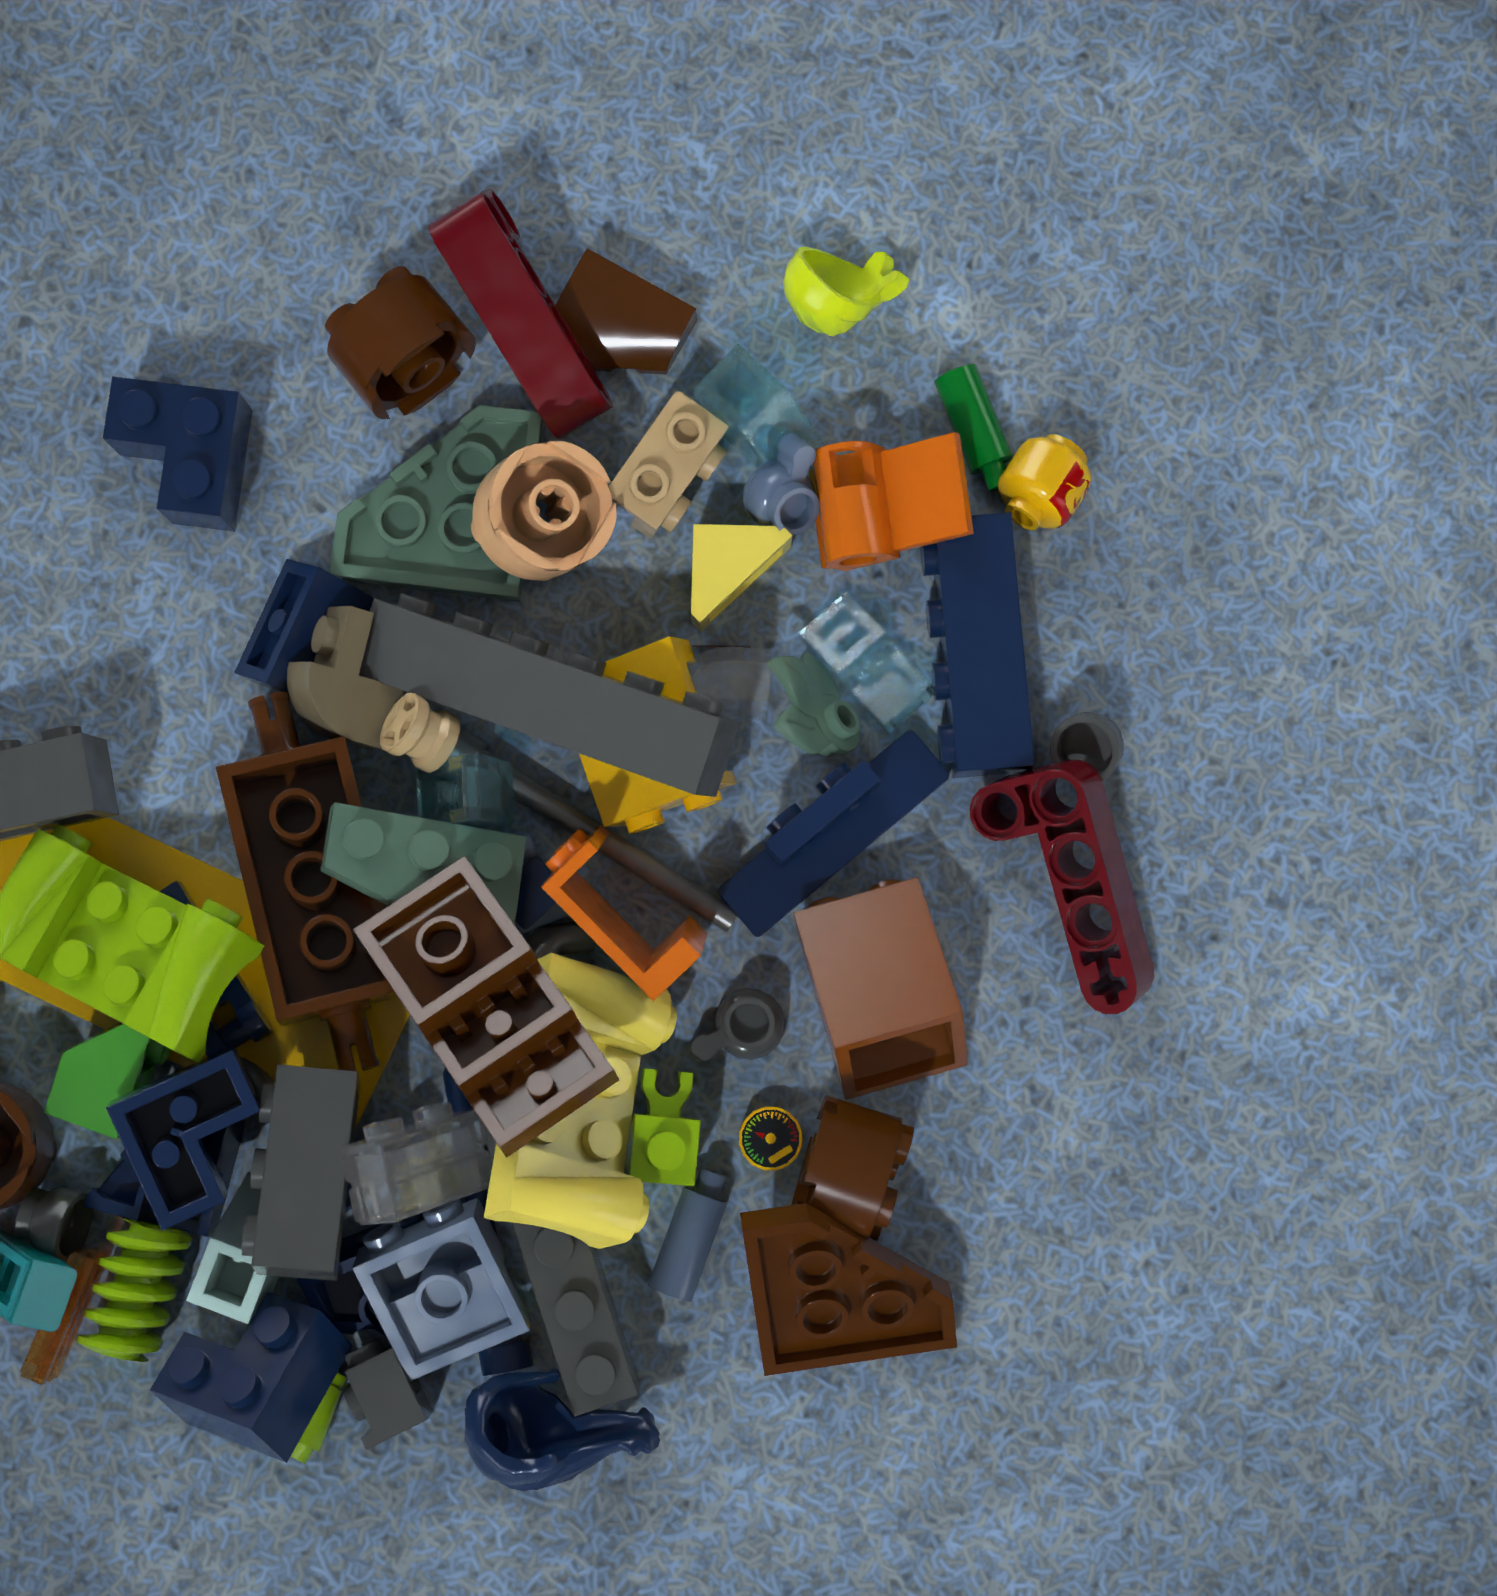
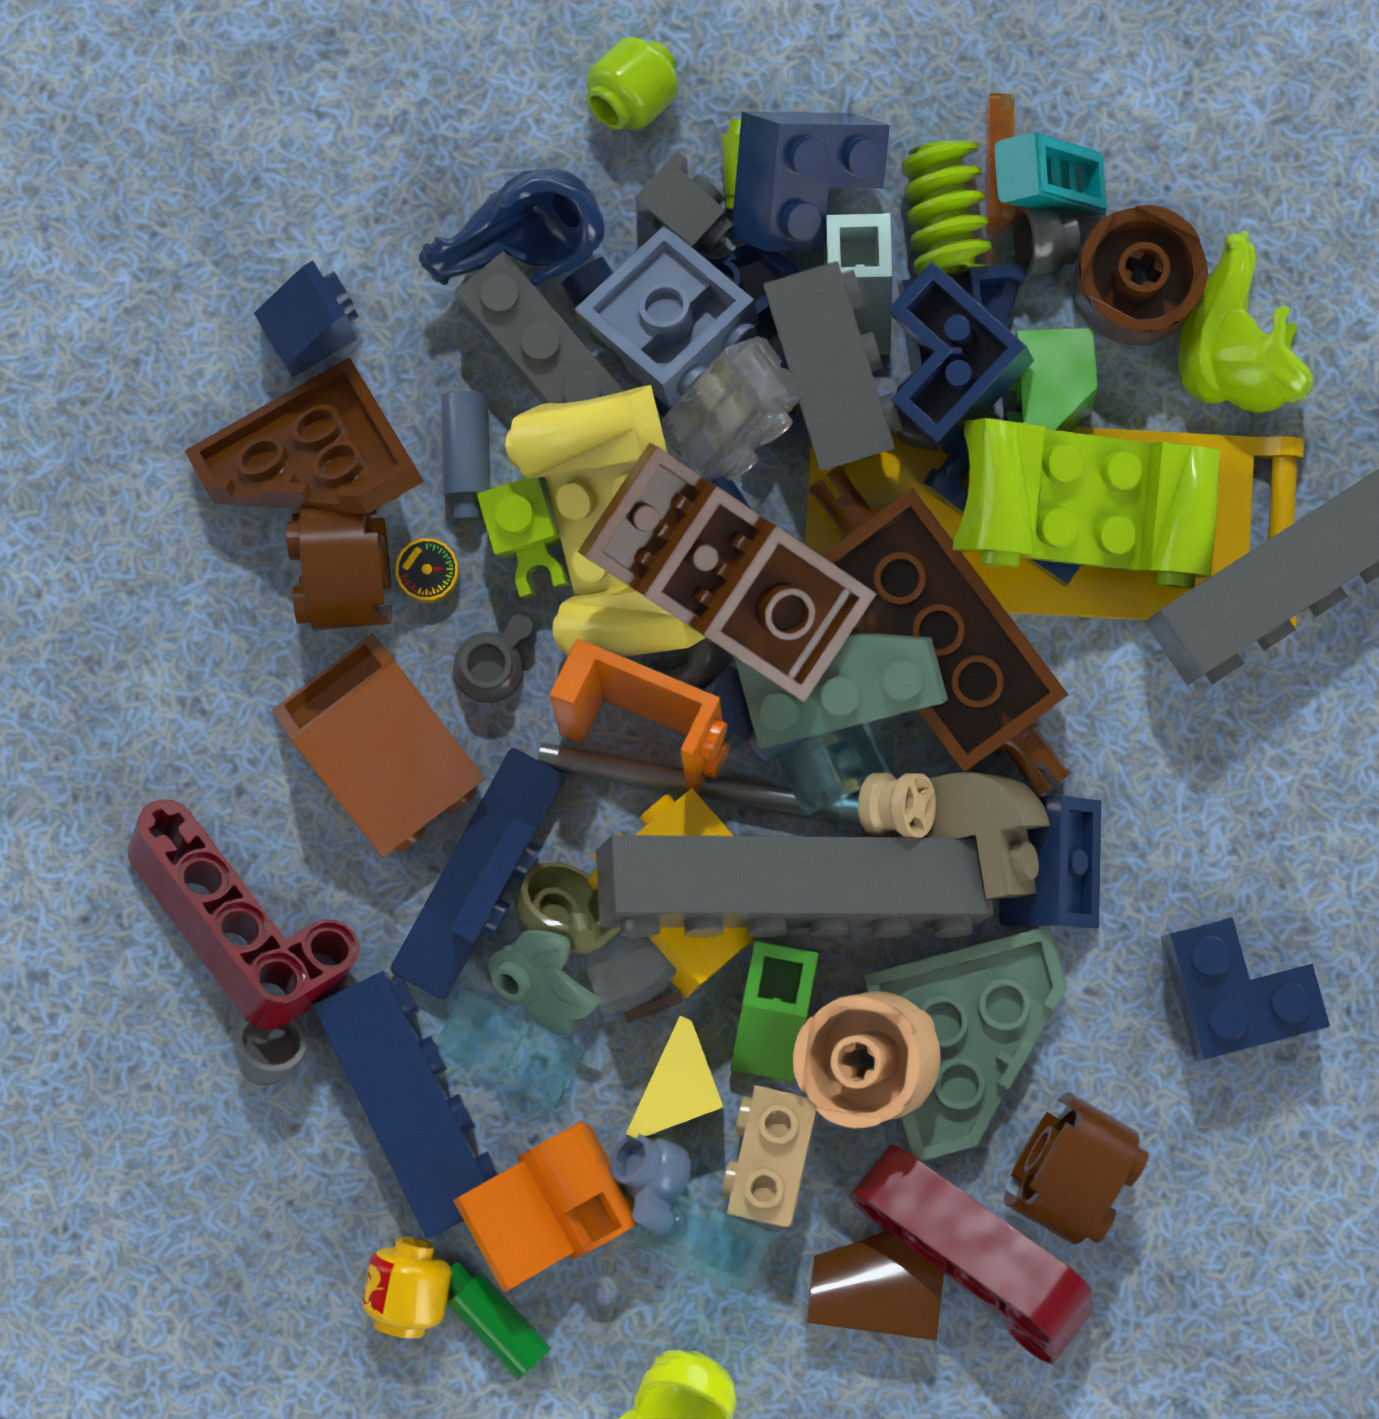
camera: 160 degrees right, 0 degrees up
none -> dark blue slope [254,260,359,378]
none -> olive piece [515,862,620,959]
none -> lime head [586,37,679,131]
none -> bright green slope [730,941,819,1082]

